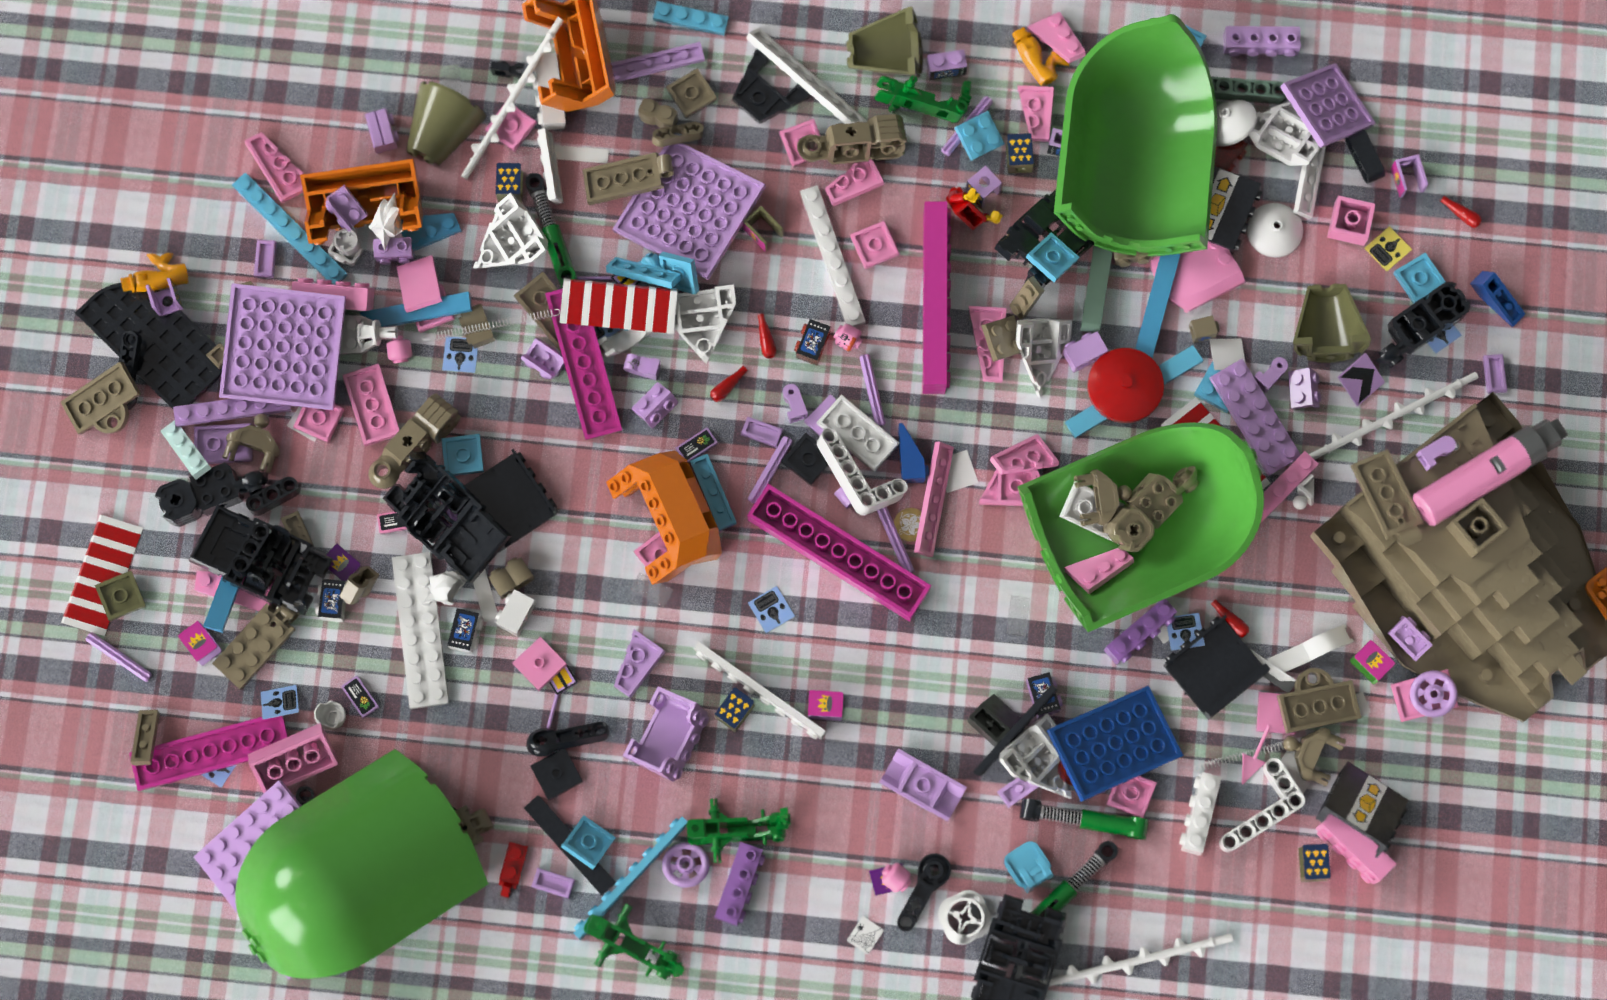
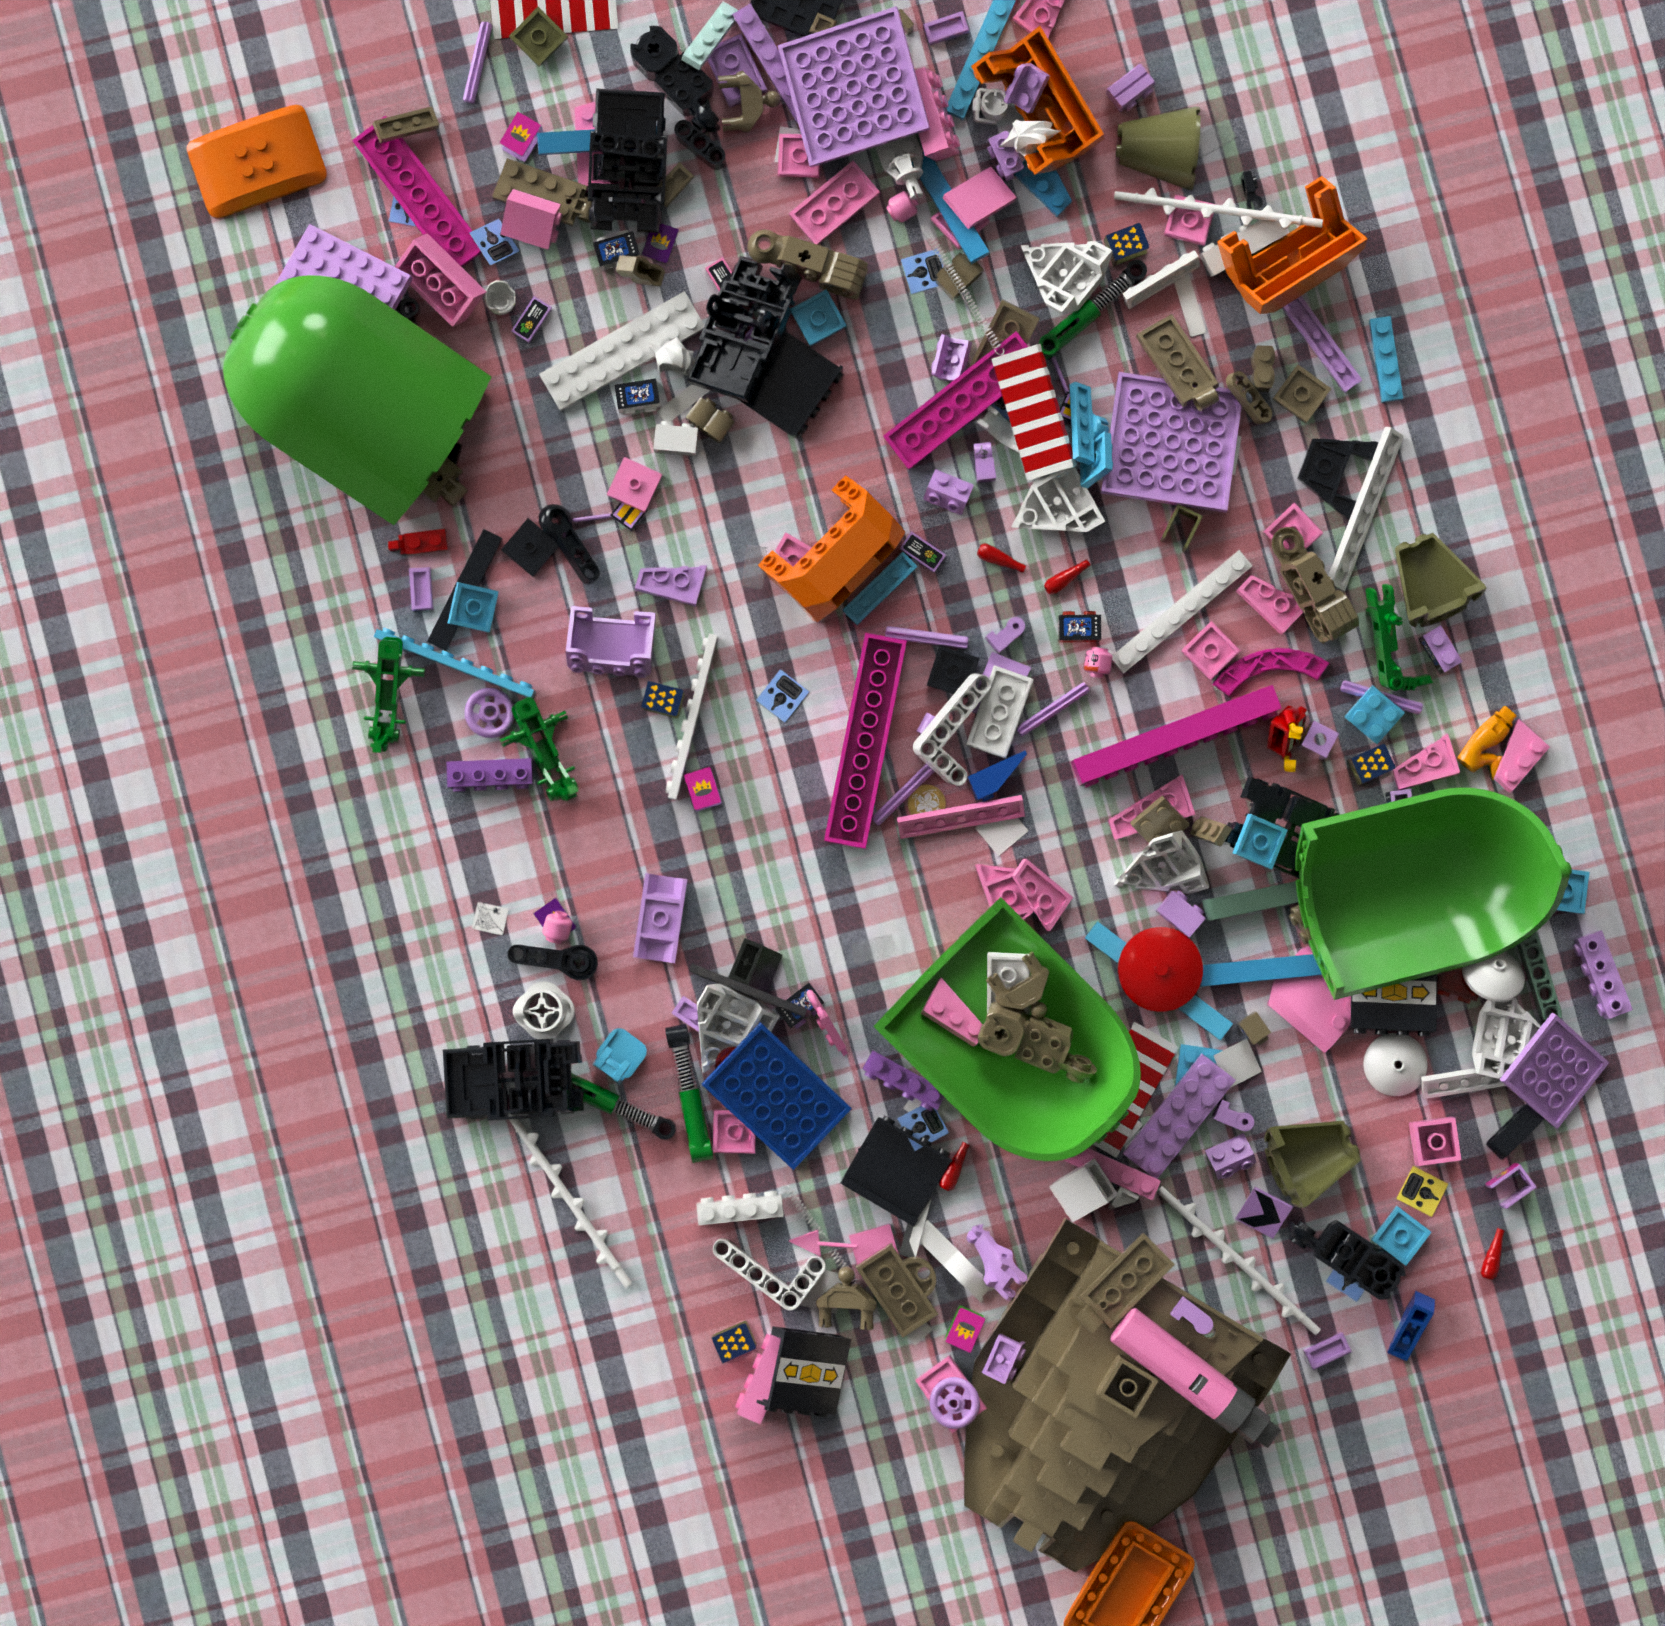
camera: 70 degrees right, 10 degrees up
lavender tile [741,417,783,448] -> none
none -> orange wedge [187,104,327,219]
none -> bright pink brick [500,189,562,250]
none -> bright pink plate [807,990,848,1056]
none -> lavender animal [966,1224,1027,1301]
none -> white brick [1049,1158,1118,1222]
none -> dark pink tile [1212,648,1329,696]

